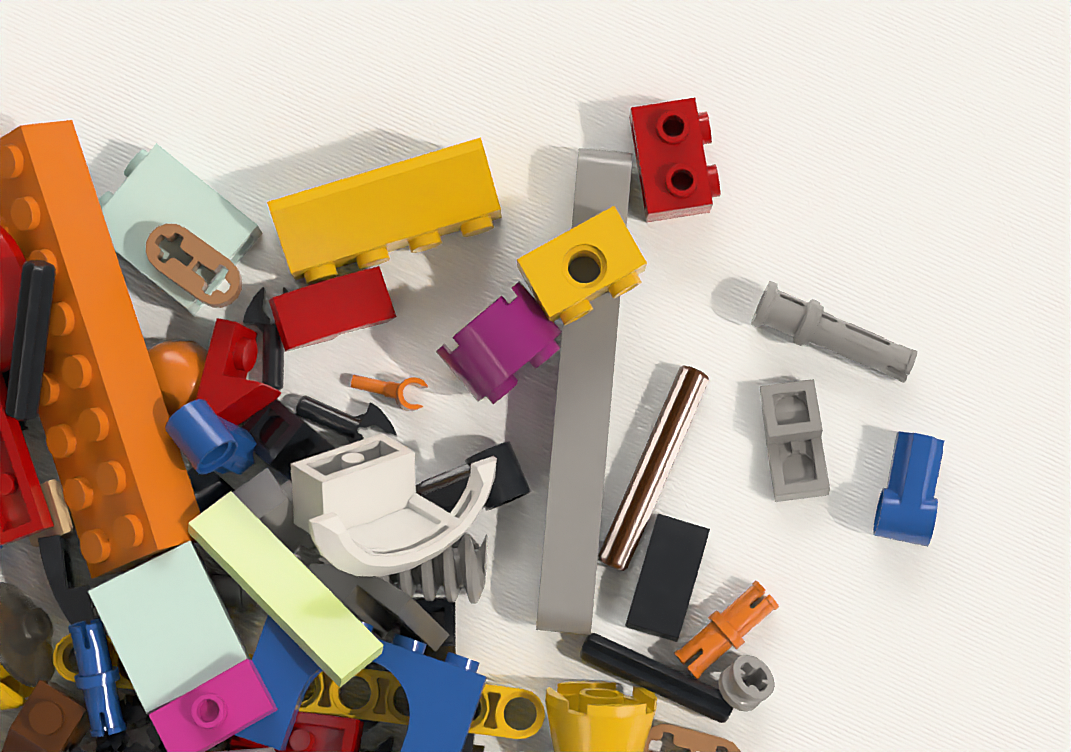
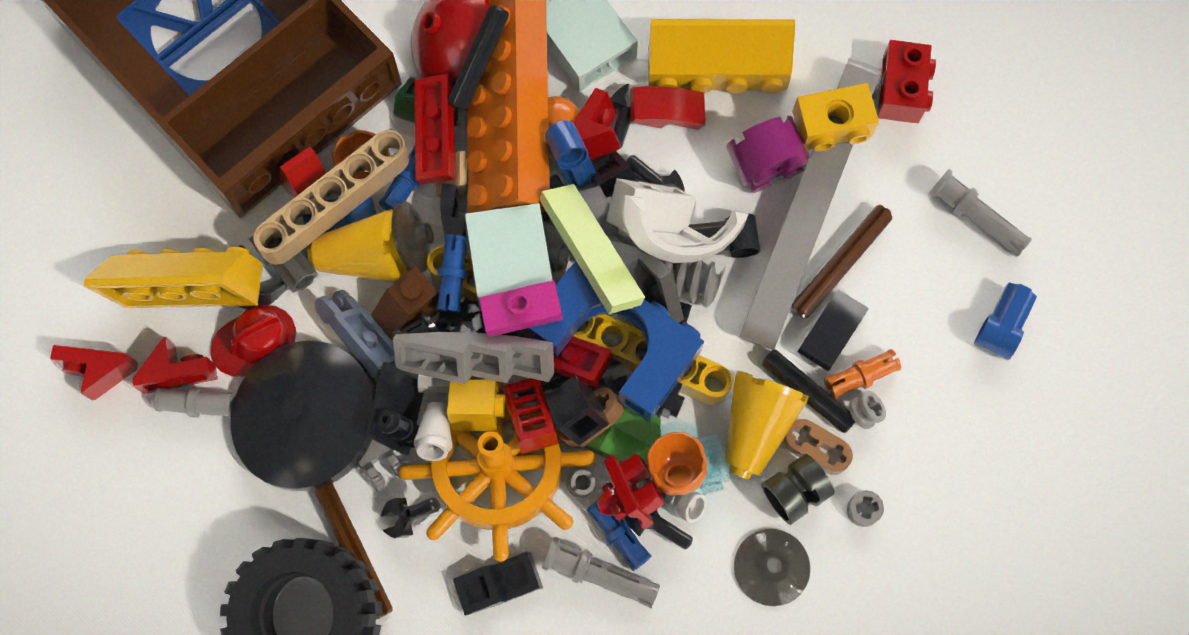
camera: 15 degrees right, 10 degrees down
medium nougat beam [146,223,242,308] -> none
orange hand [351,374,428,411] -> none
light grey slope [760,379,830,502] -> none

